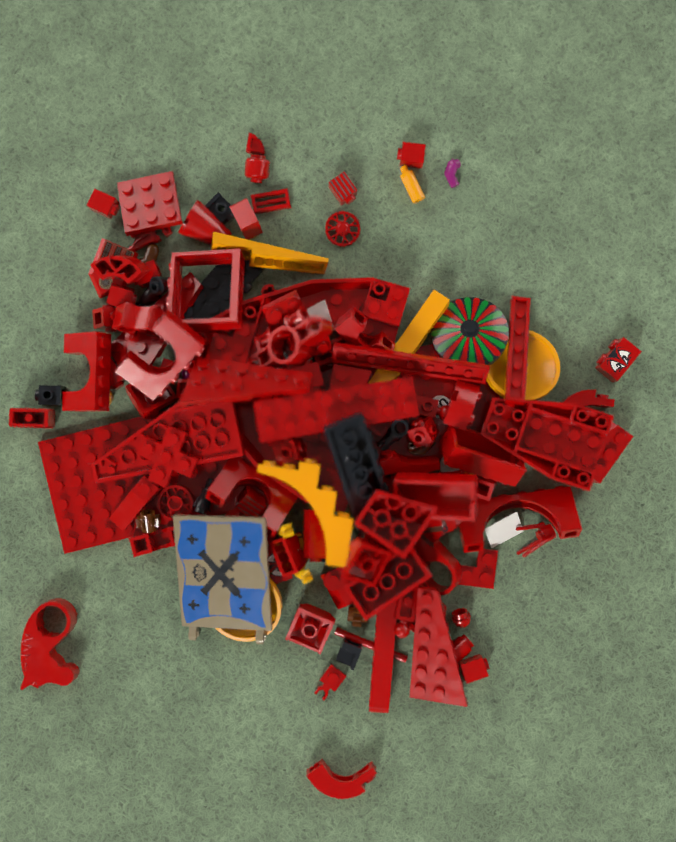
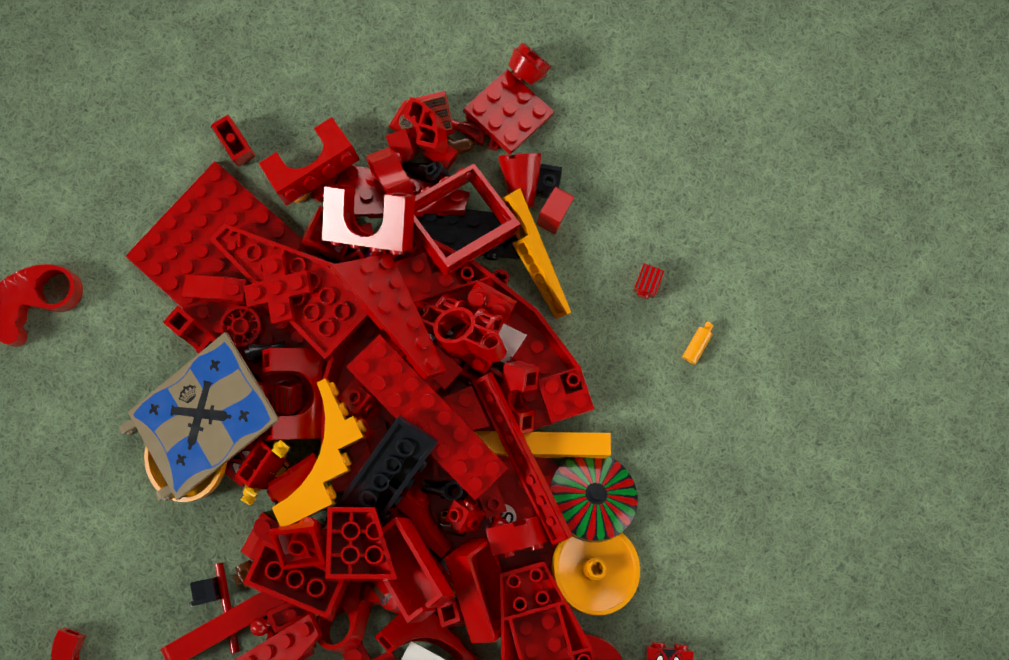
camera: 60 degrees right, 5 degrees down
black brick [35,385,66,406] -> none
red brick [86,188,120,219] -> none
red brick [92,304,117,333] -> none
reddish brown gear [136,509,161,533] -> none
red head [245,155,270,183] -> none
red tile [246,133,265,156] -> none
red tile [251,188,291,215] -> none
red slope [285,603,336,655] -> none
red plate [314,663,347,700] -> none
red wheel [325,211,360,247] -> none
red brick [397,142,426,169] -> none
magenta arm [444,159,461,189] -> none
red tile [504,296,531,405] -> none
none -> red cone [508,43,551,85]

